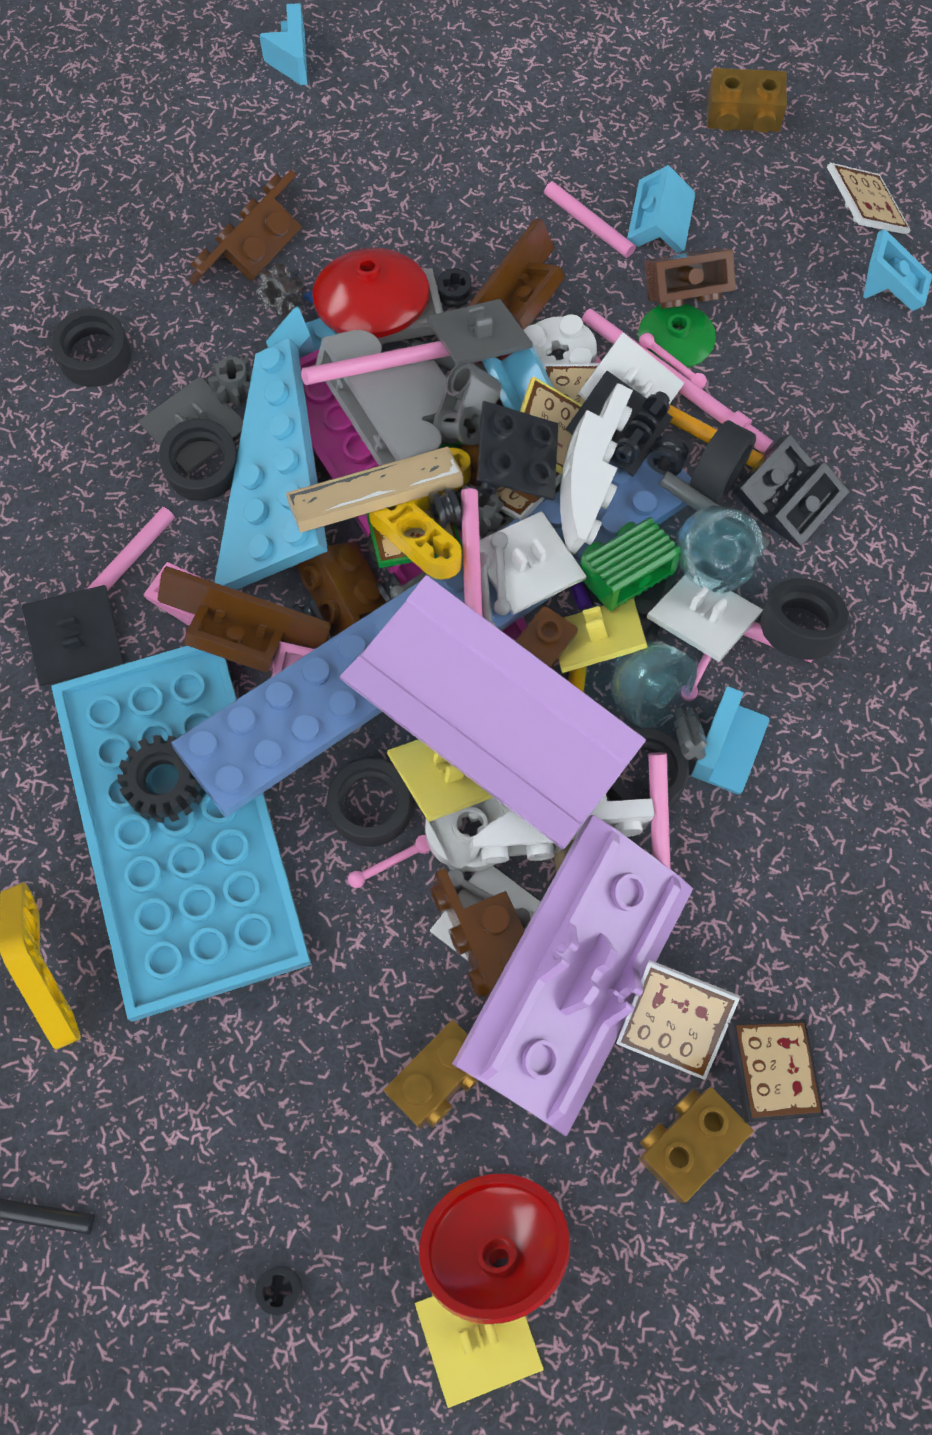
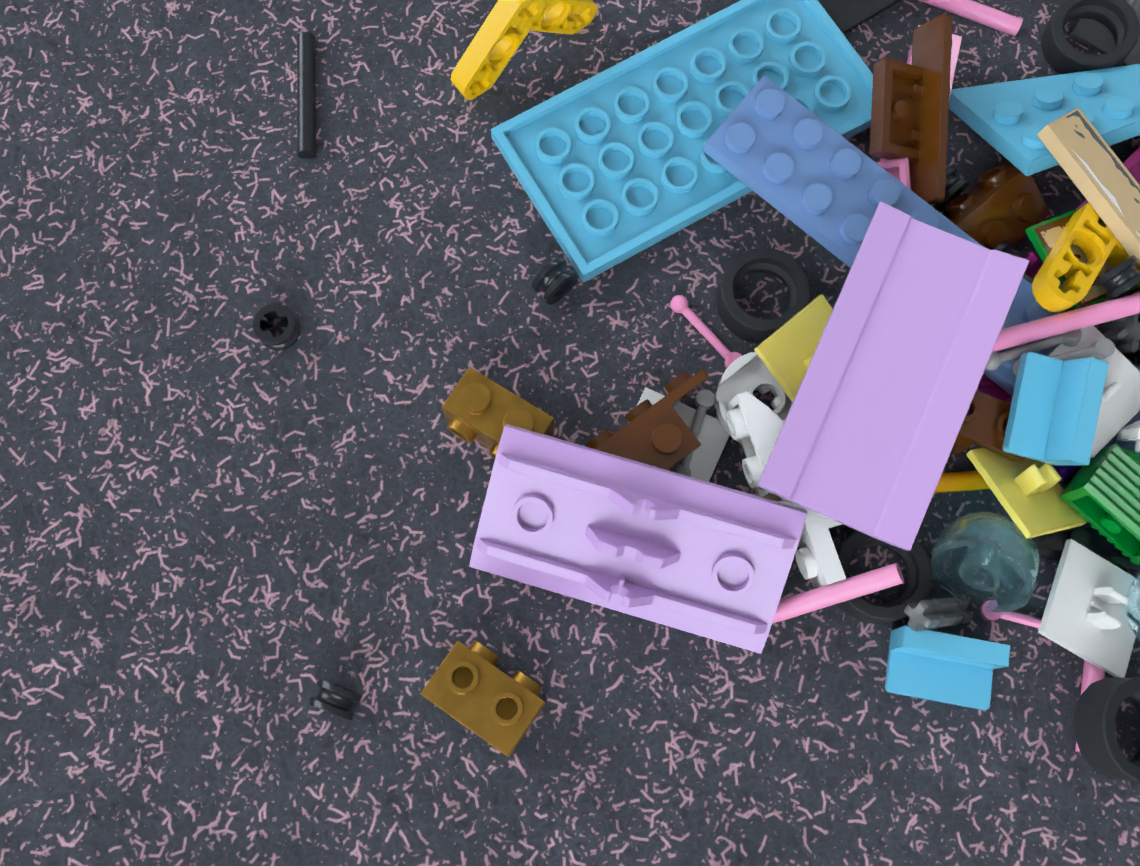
camera: 75 degrees right, 5 degrees up
black tyre [117,735,204,823] -> none
light yellow piece [415,1296,544,1408] -> none
red dish [419,1174,570,1324] -> none
piece [616,960,740,1080] -> none
piece [728,1019,824,1123] -> none
none -> black bush [308,678,363,720]
none -> black bush [532,257,579,305]
none -> medium azure panel [1003,352,1109,466]

